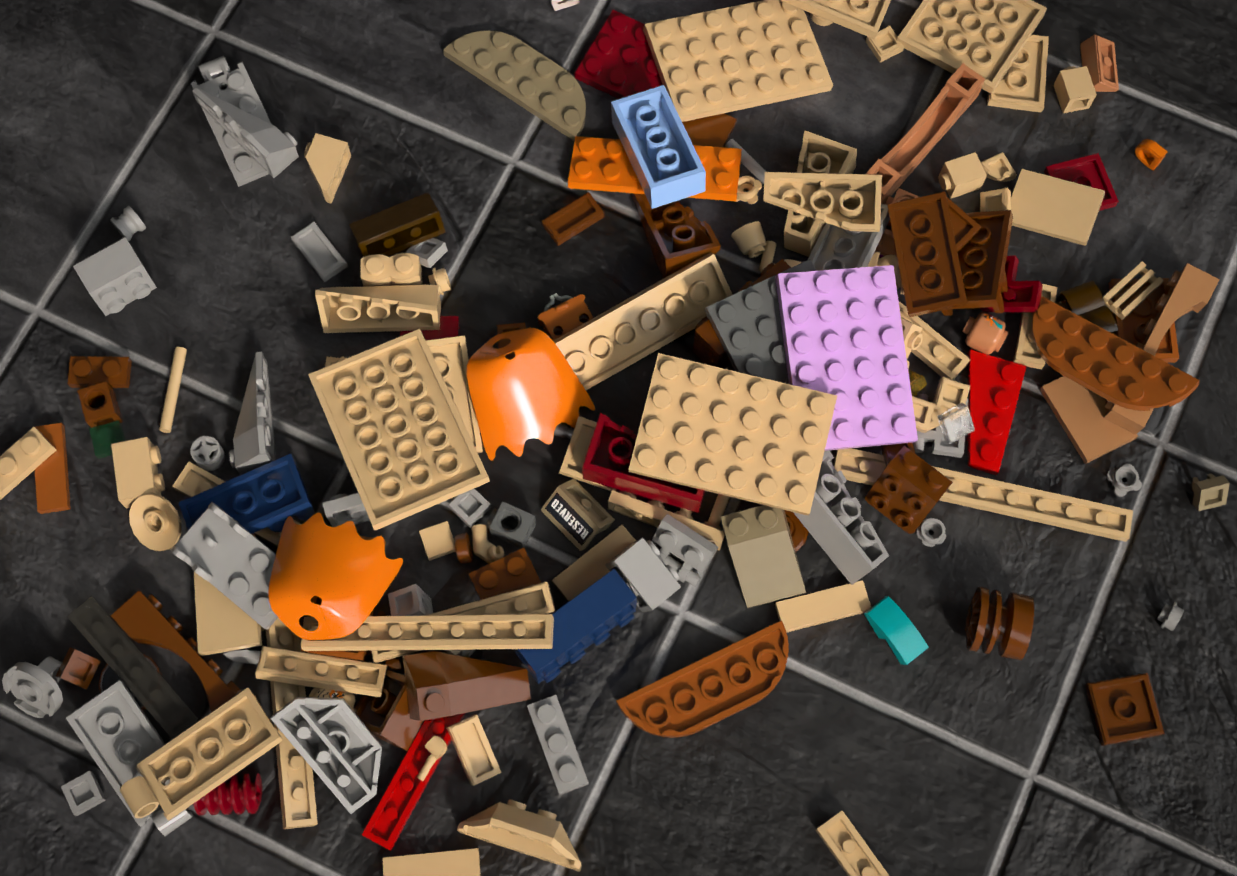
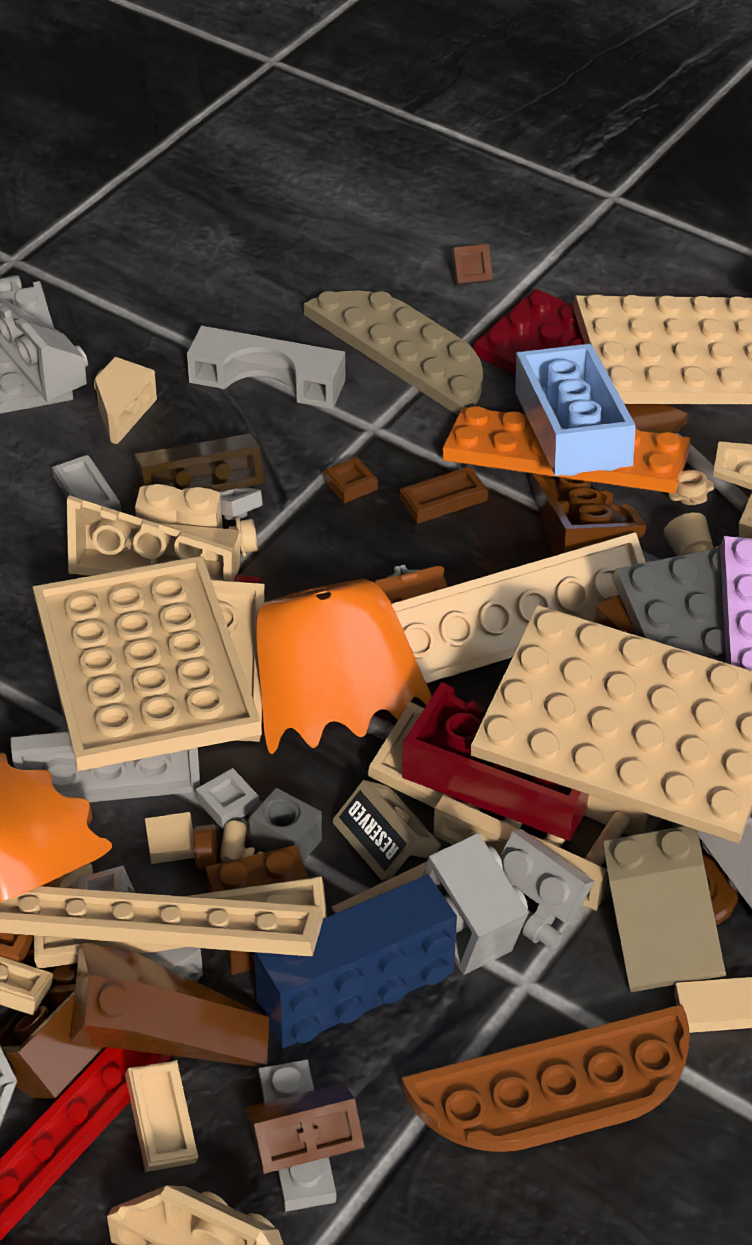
camera: 10 degrees right, 25 degrees down
tan hand [417,736,447,781] -> none
none -> light grey arch [187,326,345,409]
none -> reddish brown hinge [245,1083,365,1174]
none -> reddish brown tile [324,457,378,504]

